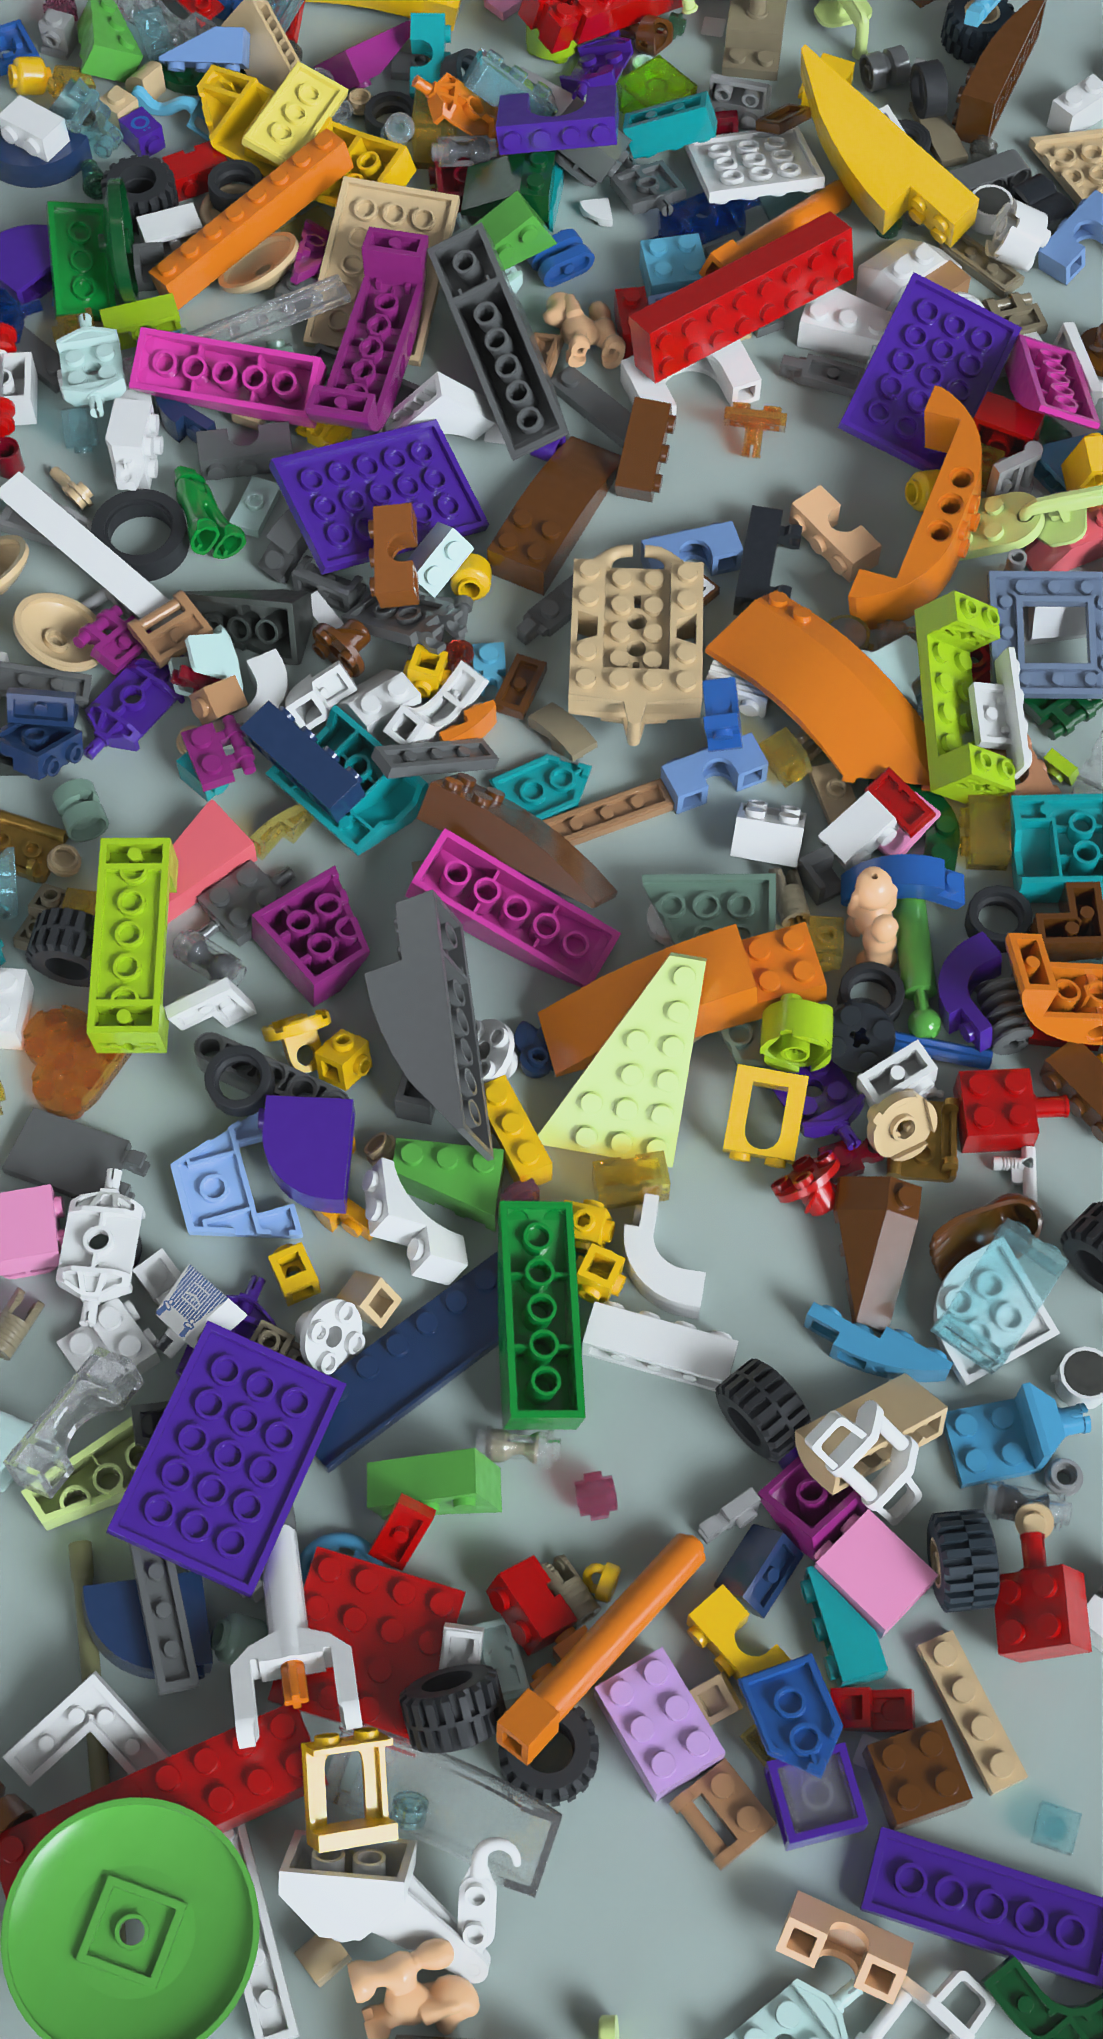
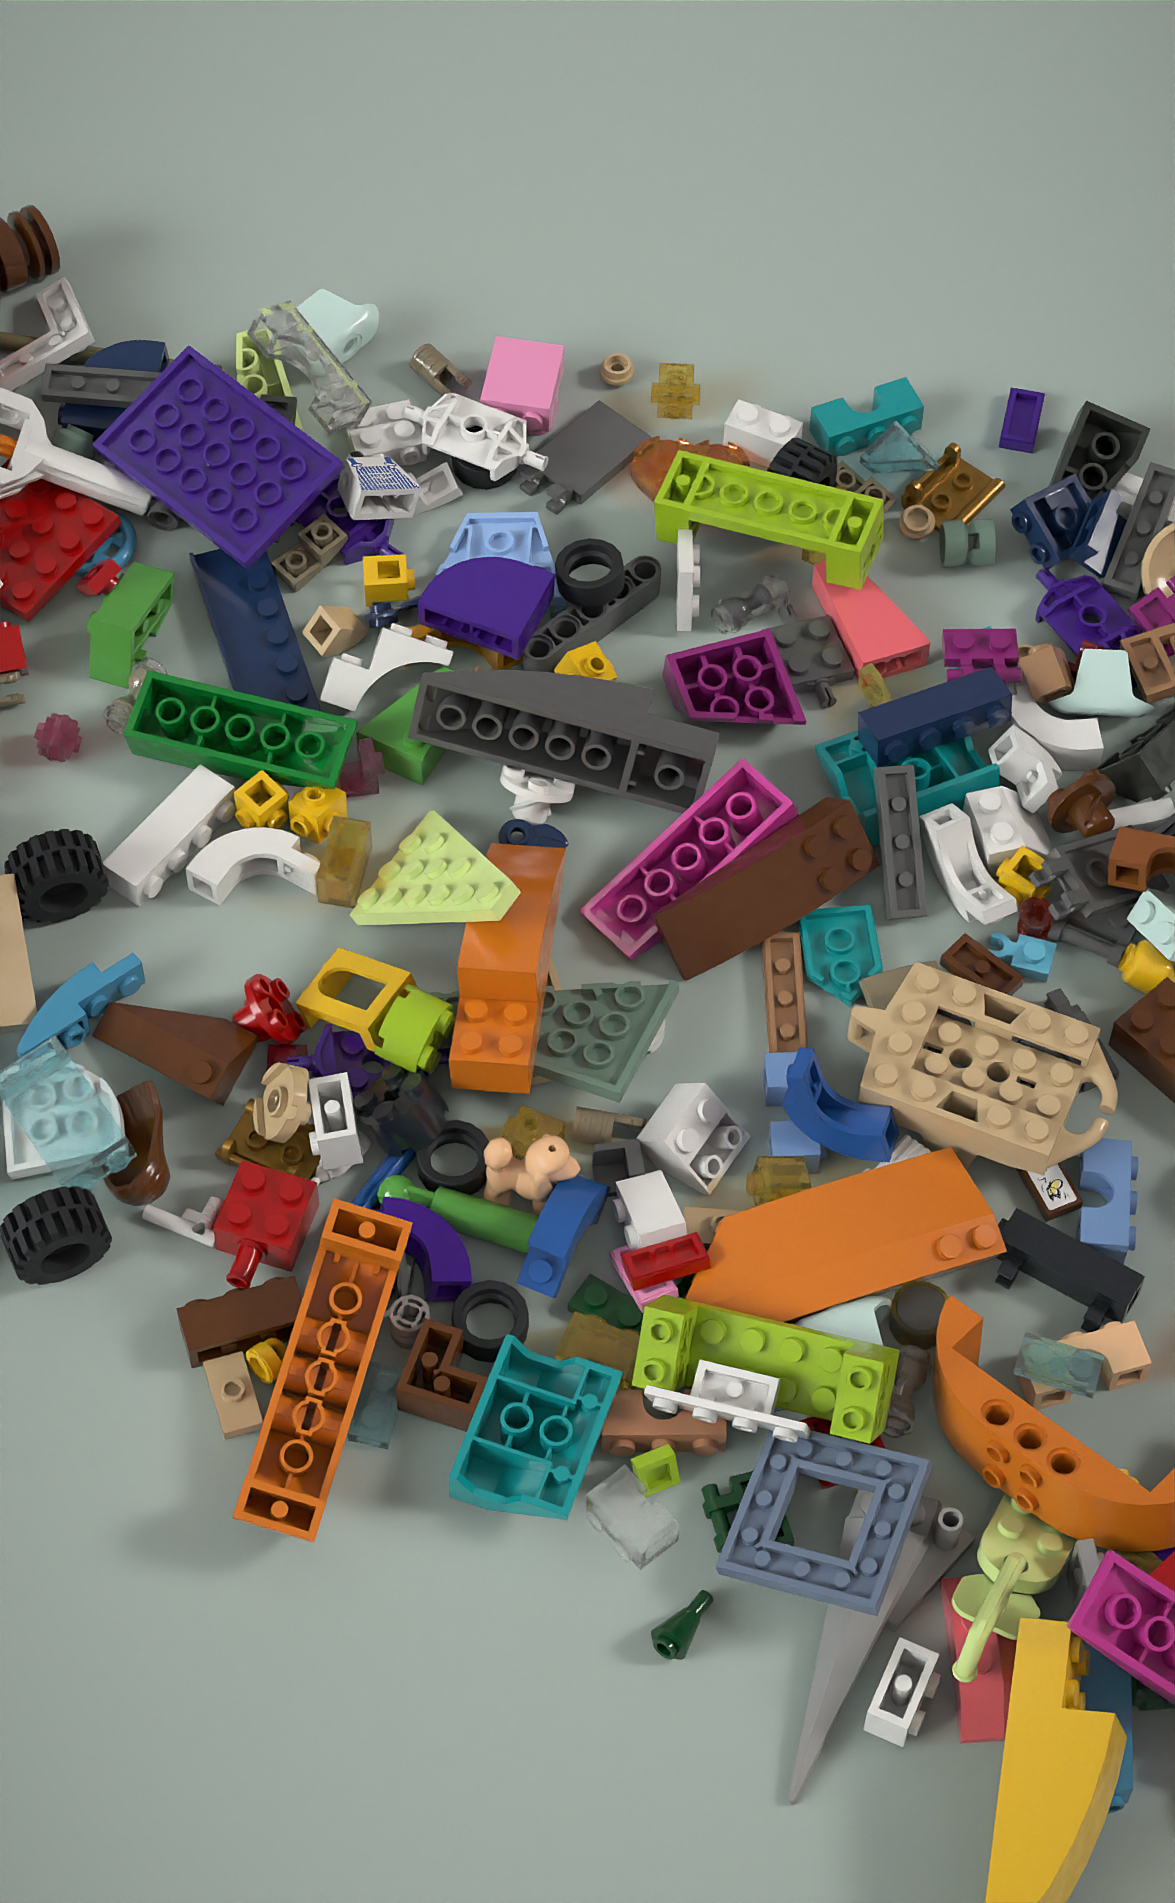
camera: 110 degrees right, 5 degrees down
yellow tile [261,1009,332,1073] -> none
white plate [295,1298,365,1374] -> none
orange slope [439,699,497,741] -> none
yellow arch [484,1075,552,1194] -> none
none -> dark blue plate [364,596,421,628]
none -> clear light blue plate [1013,1332,1105,1399]

